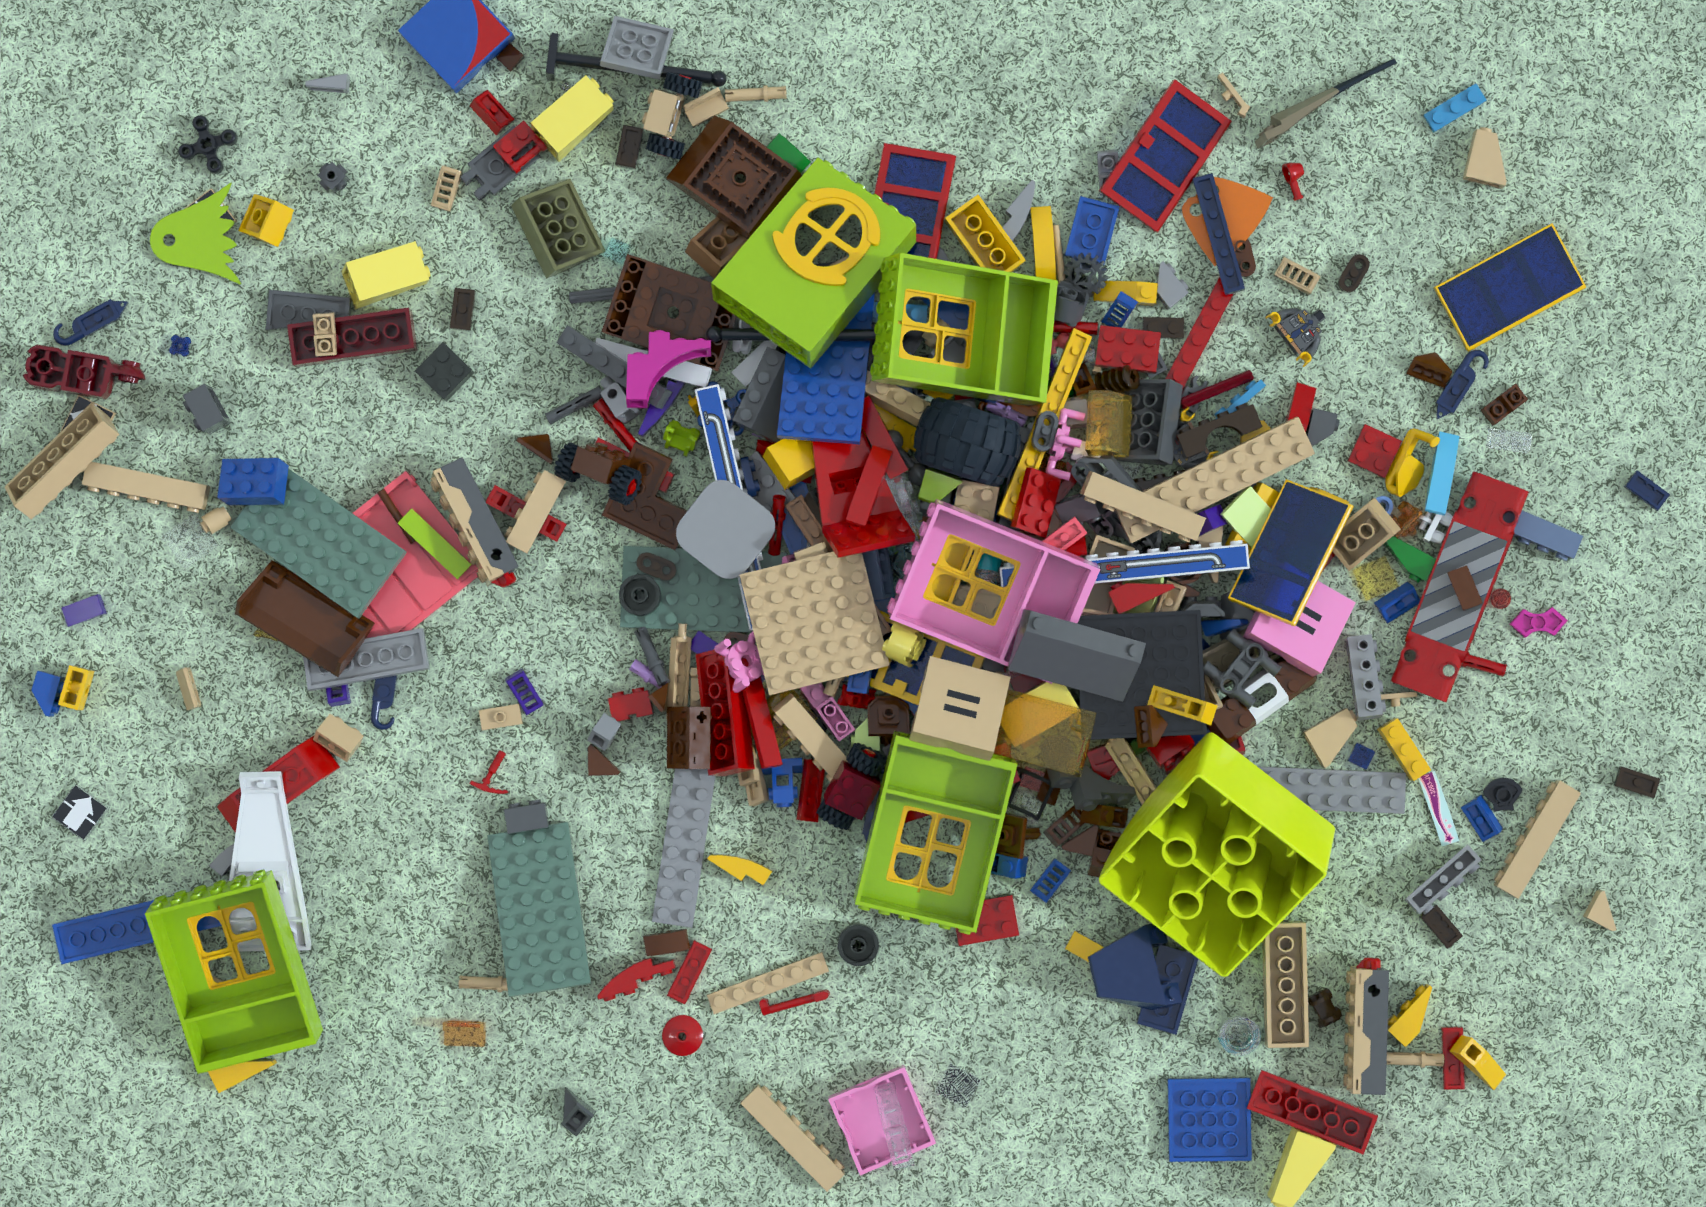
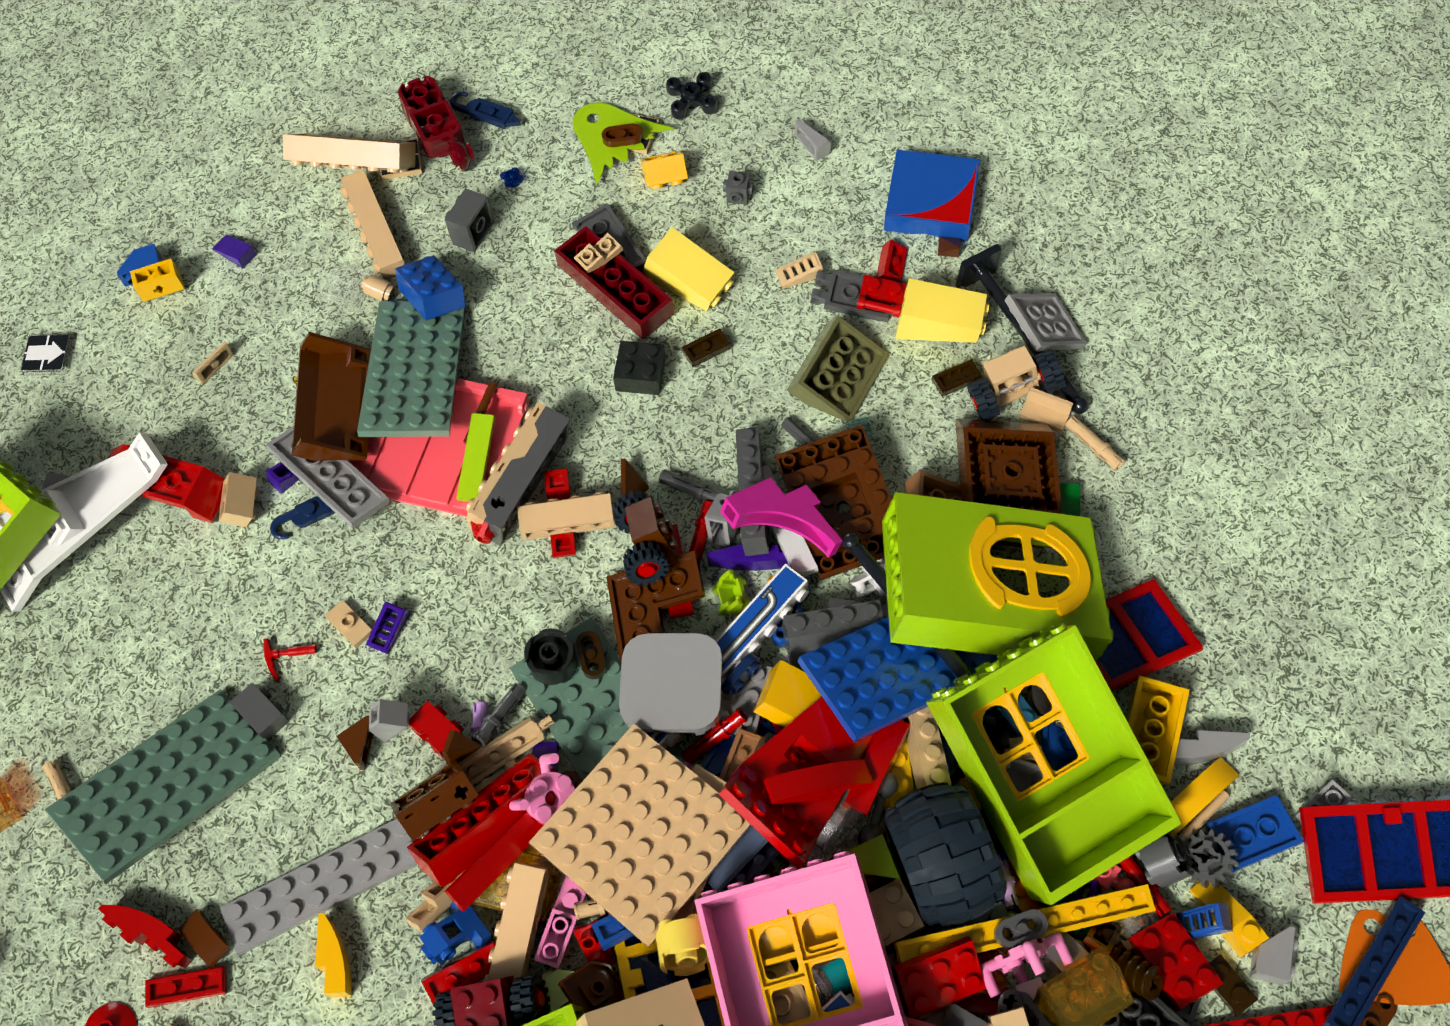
camera: 55 degrees right, 25 degrees down
none -> reddish brown plate [602,123,643,147]

